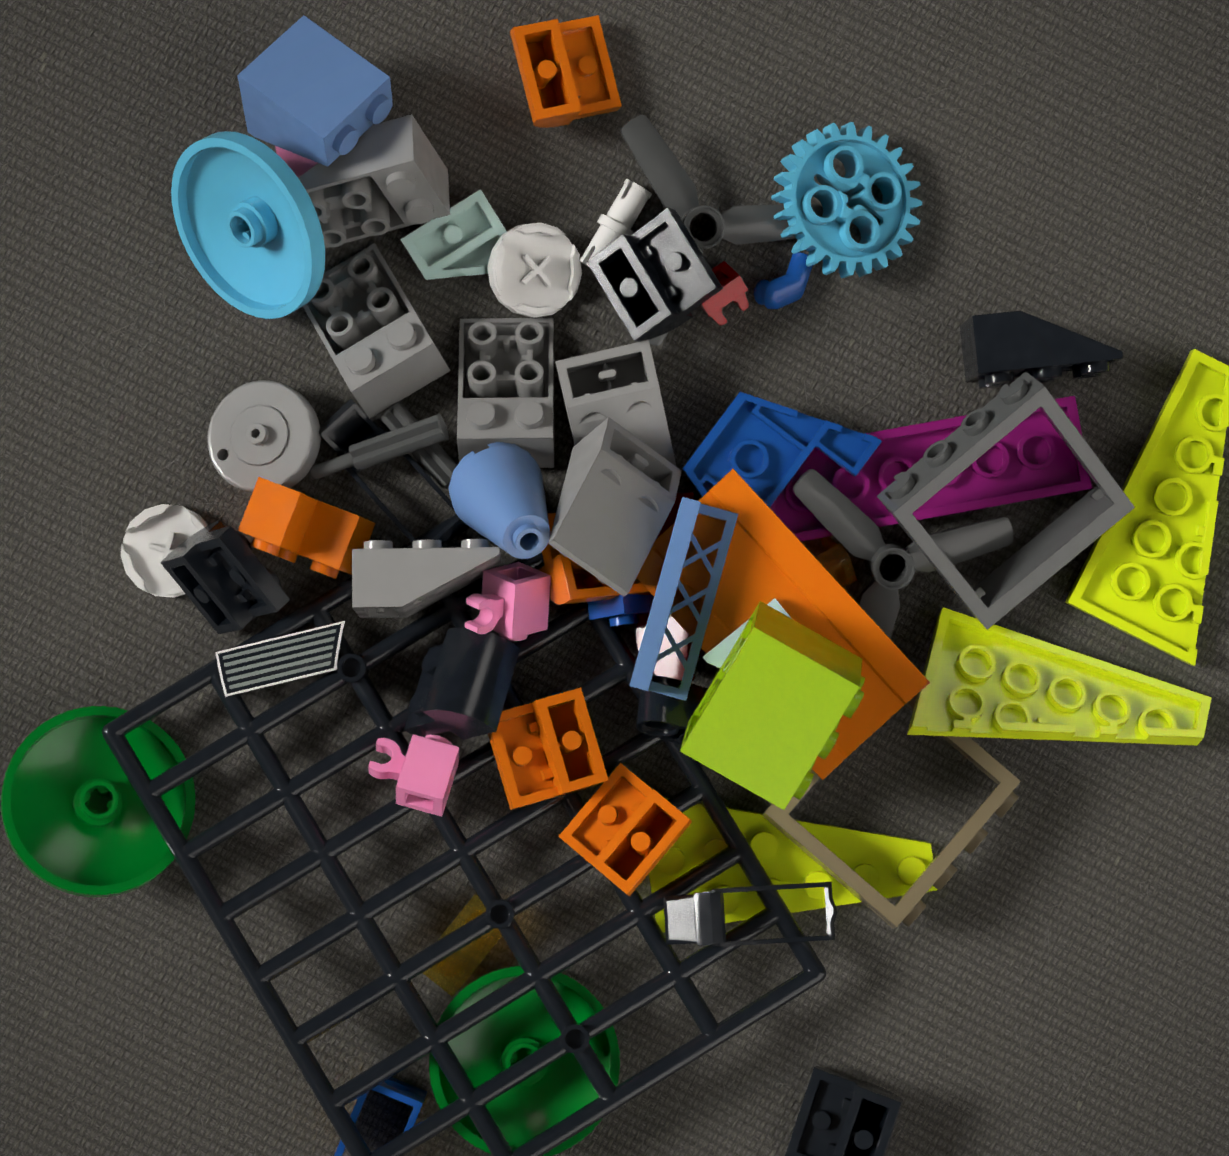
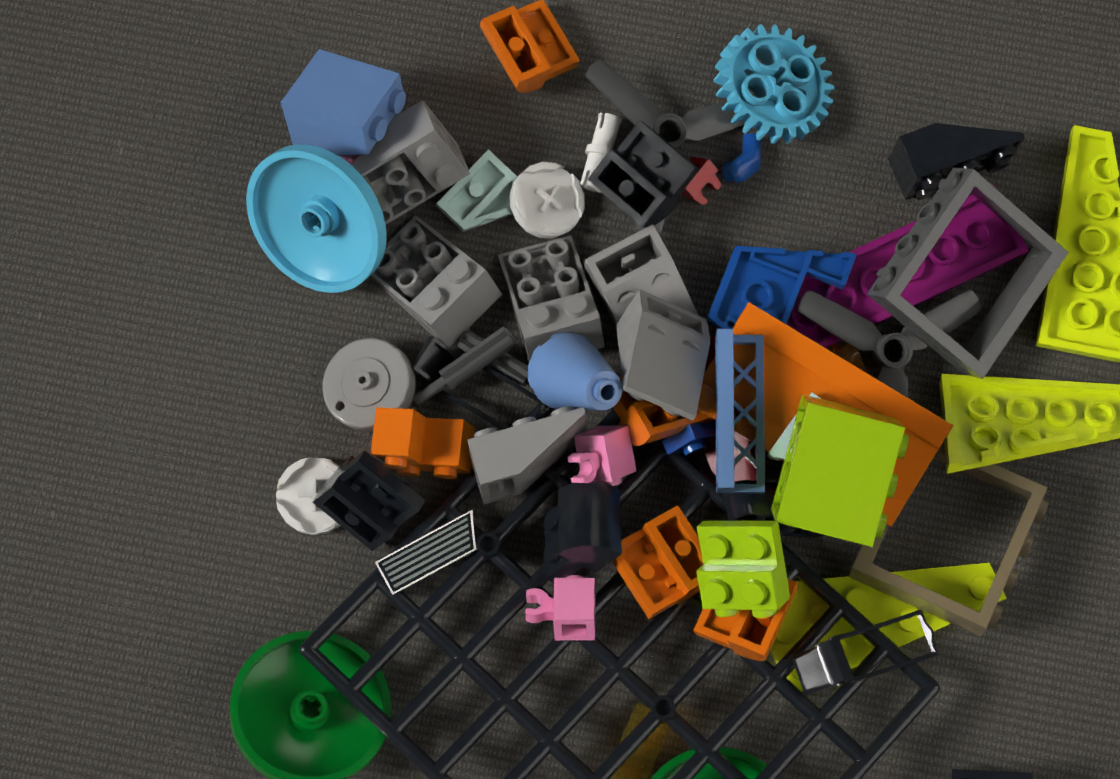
camera: 20 degrees left, 10 degrees down
none -> lime plate [696,521,790,618]

